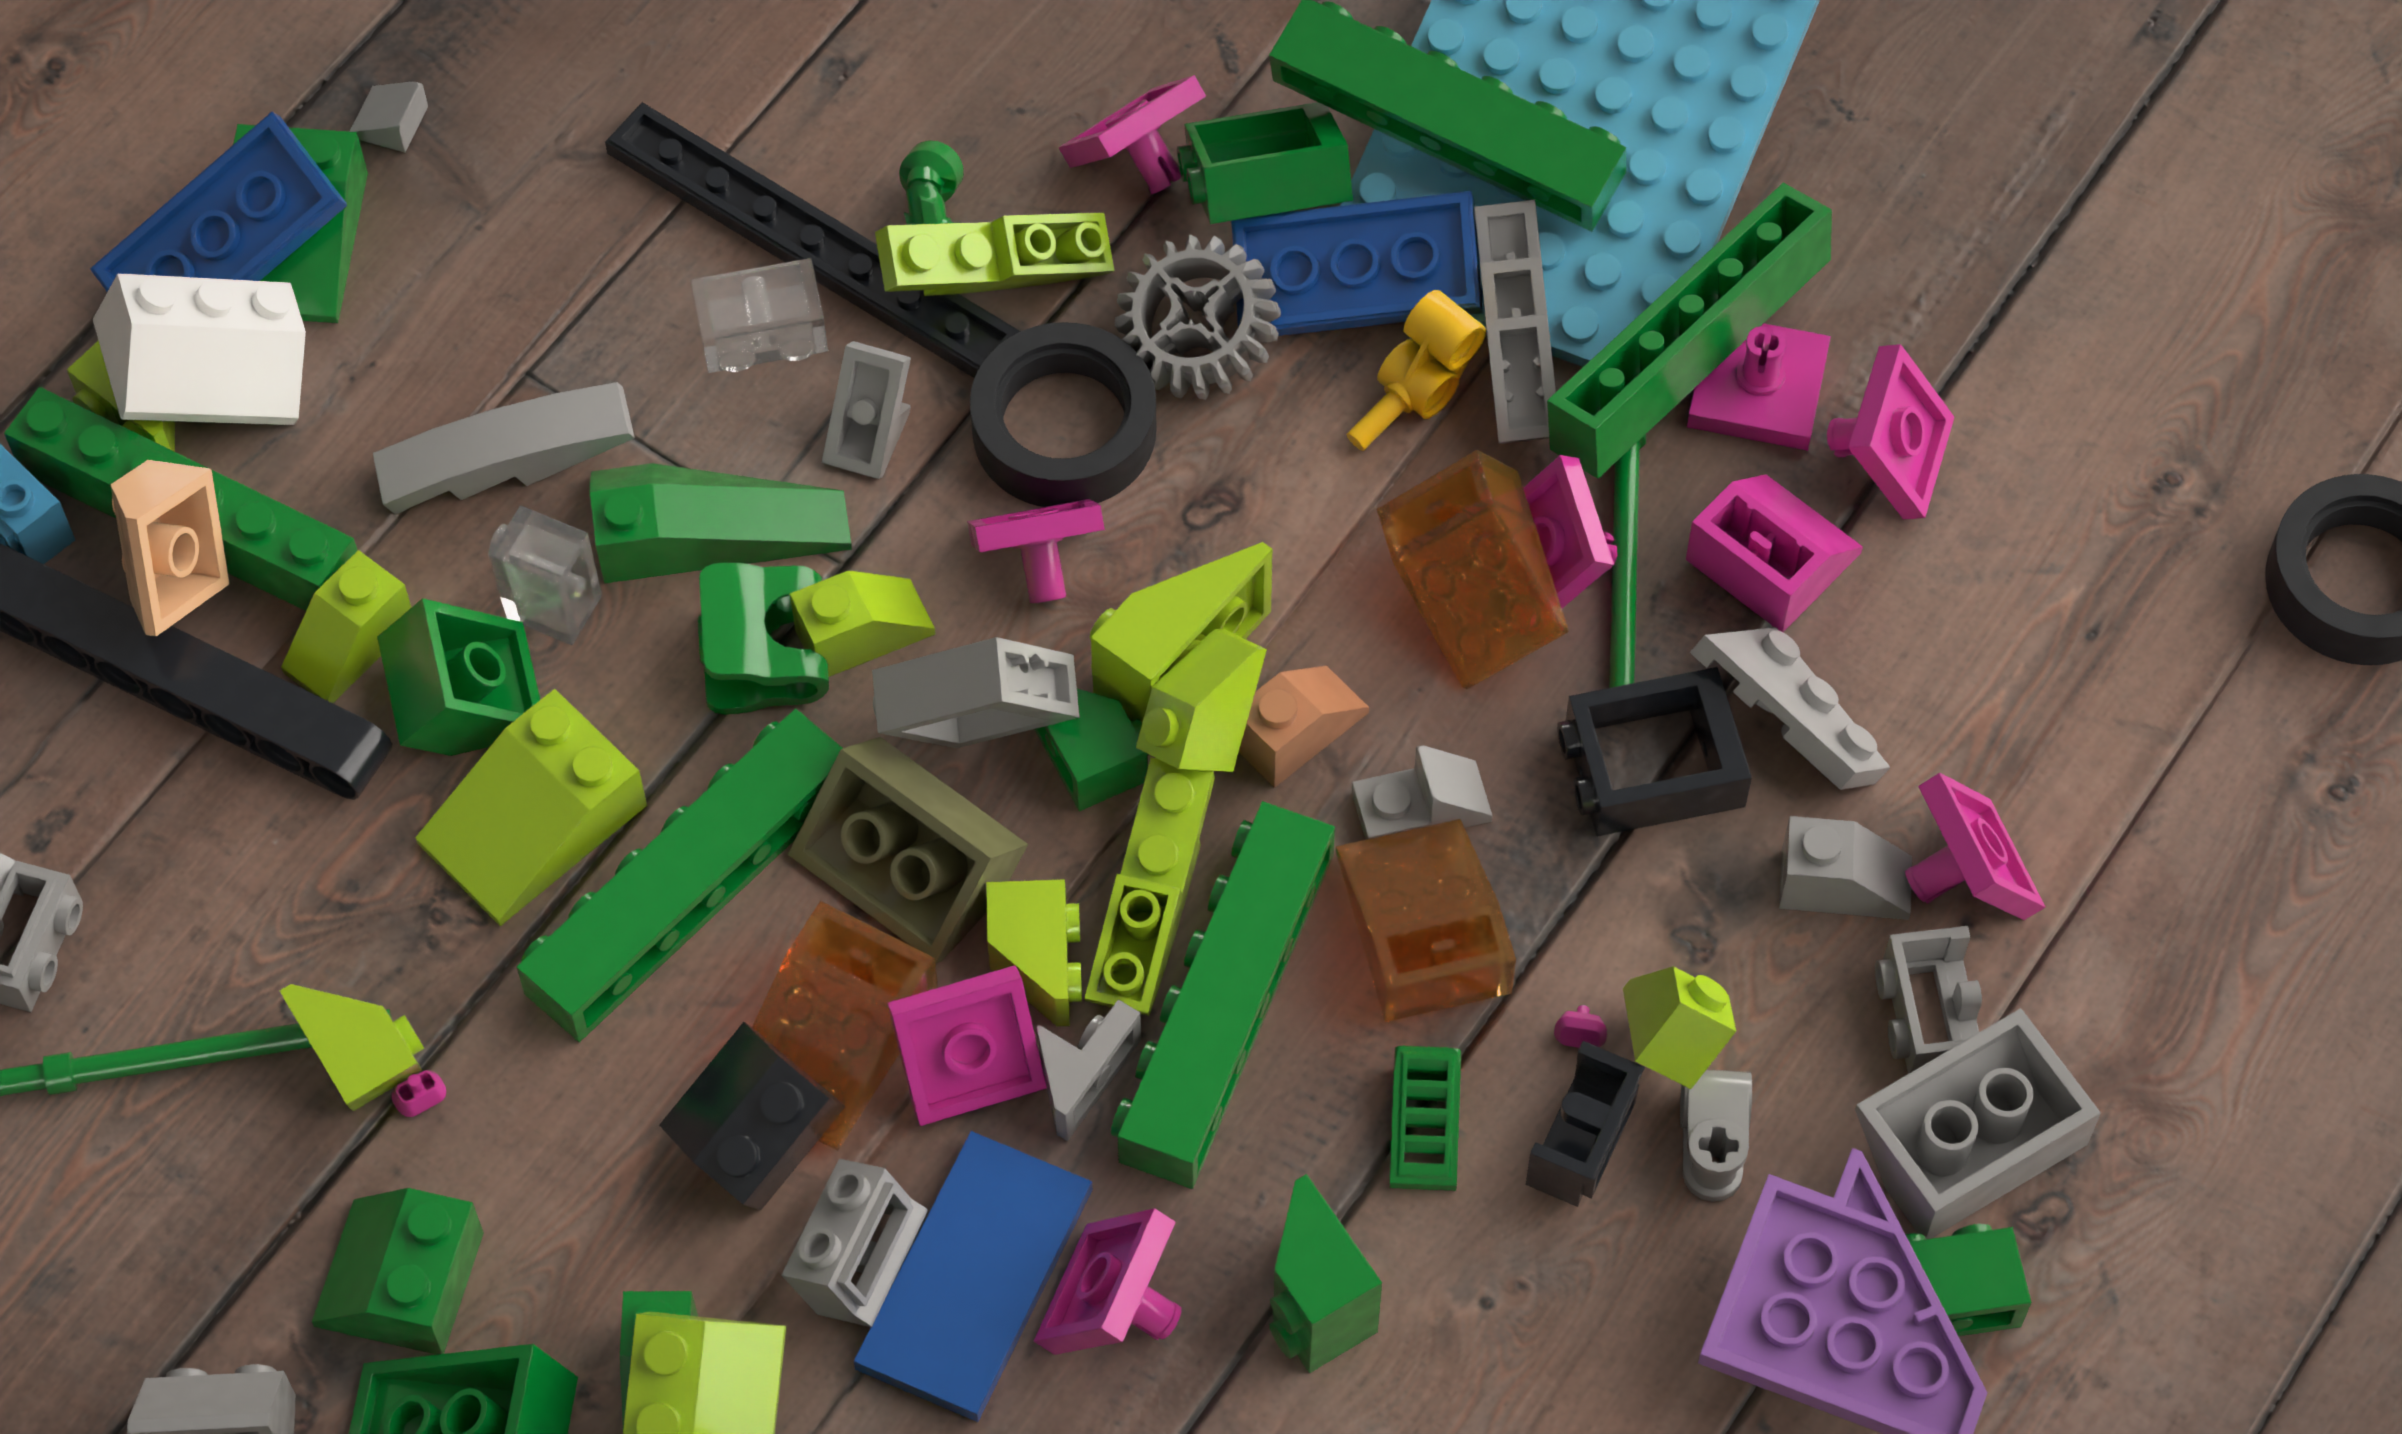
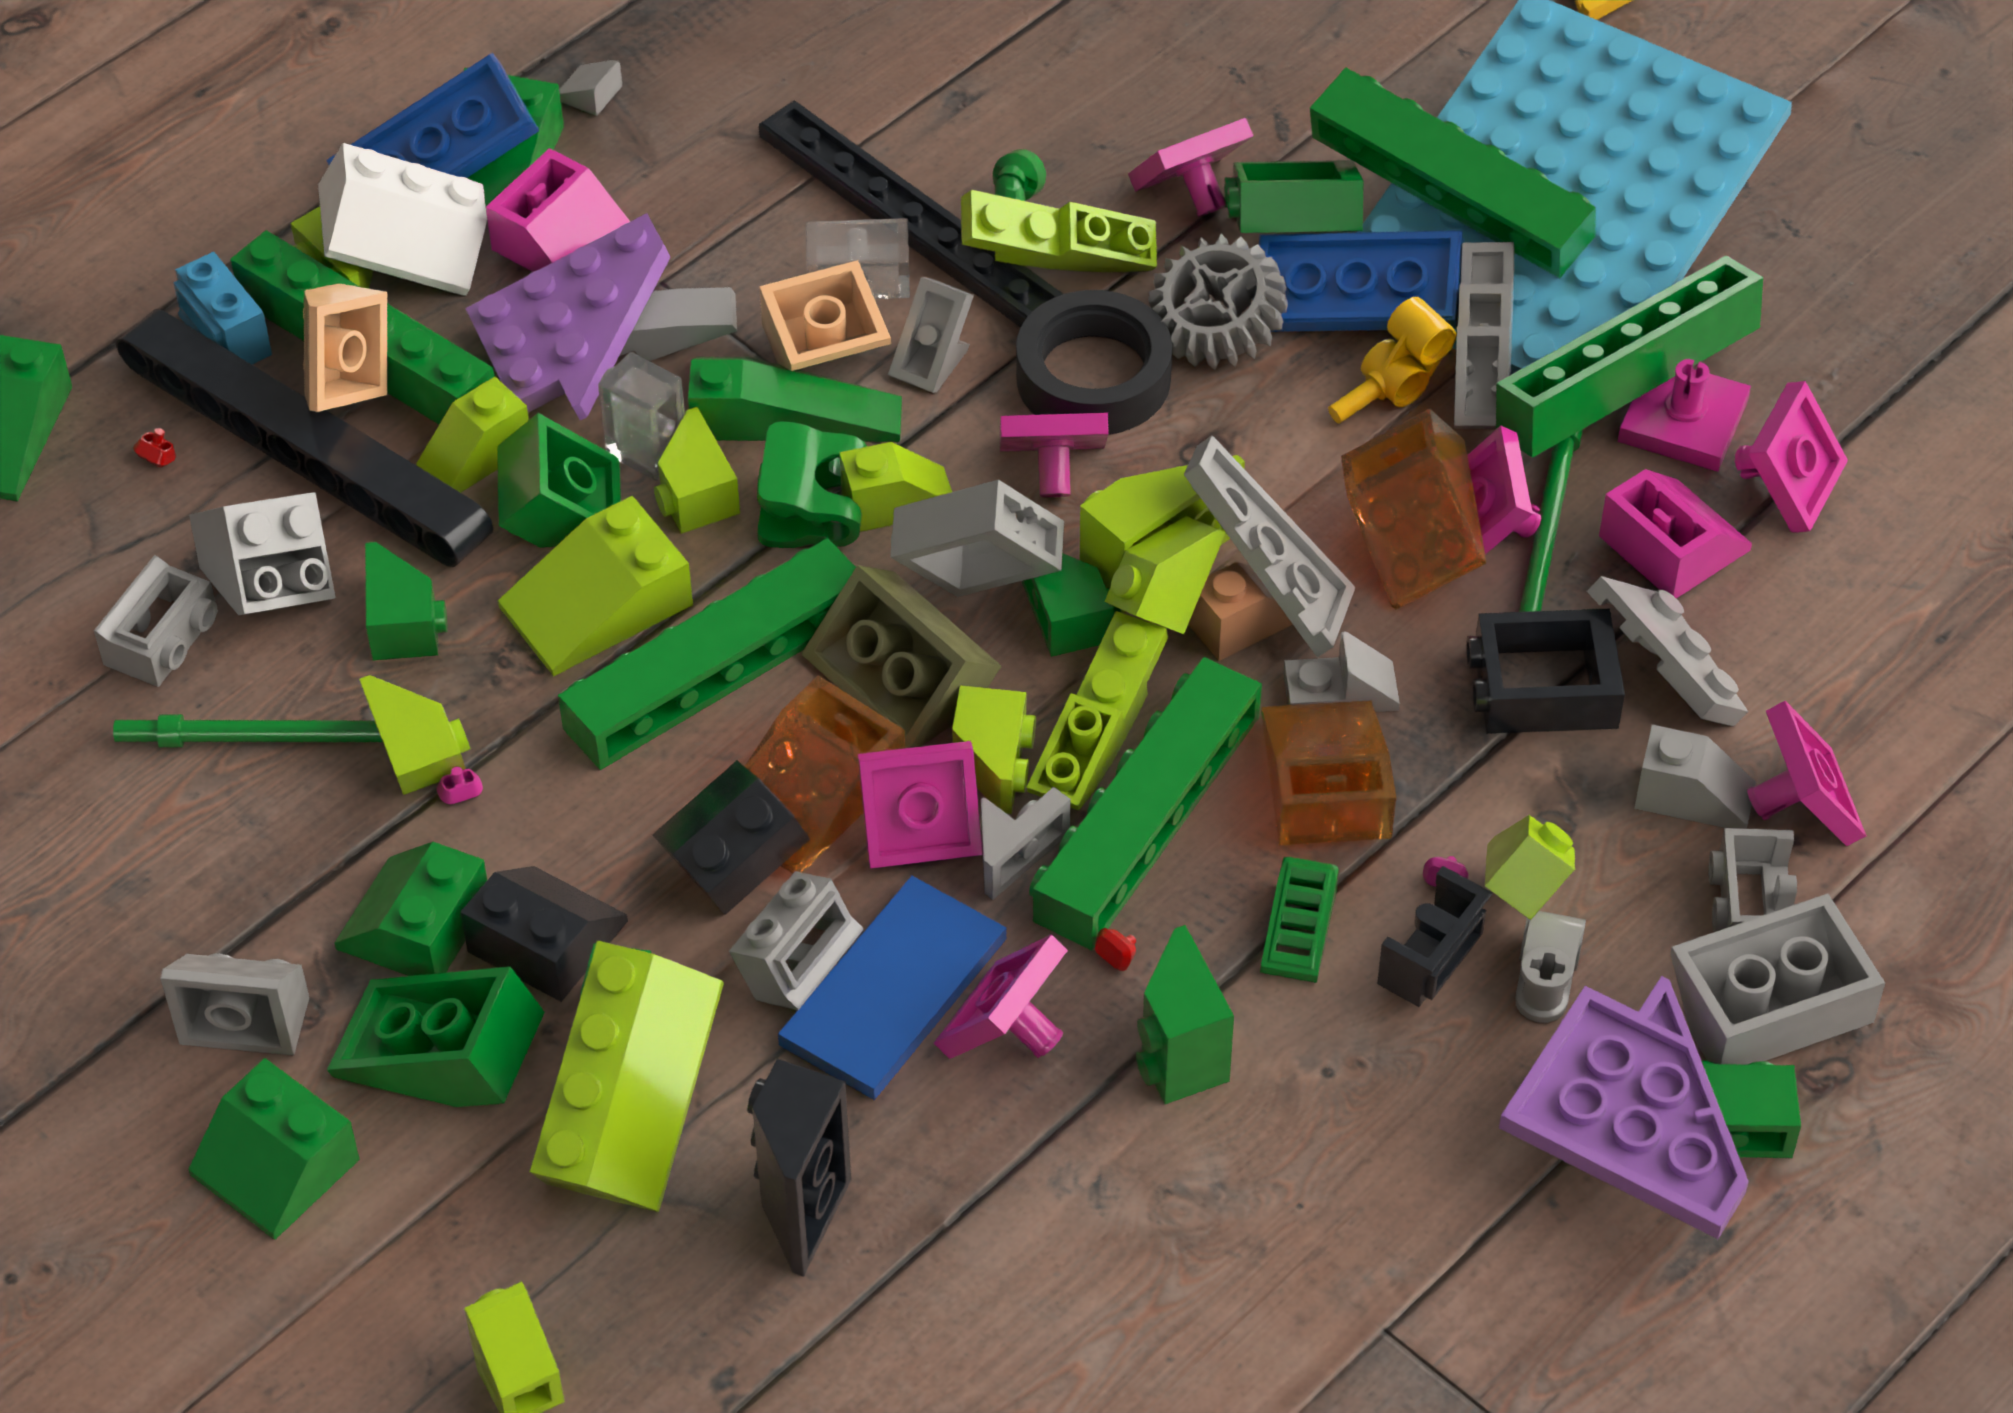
camera: 10 degrees right, 10 degrees down
none -> light grey slope [189,492,336,615]
none -> green slope [365,542,448,661]
none -> black slope [460,866,628,1002]
none -> medium lavender wing [465,213,670,420]
none -> dark pink slope [486,148,630,272]
none -> lime slope [654,407,740,534]
none -> light nougat slope [759,260,891,371]
none -> red rock [1095,928,1136,971]
none -> light grey wing [1184,435,1356,657]

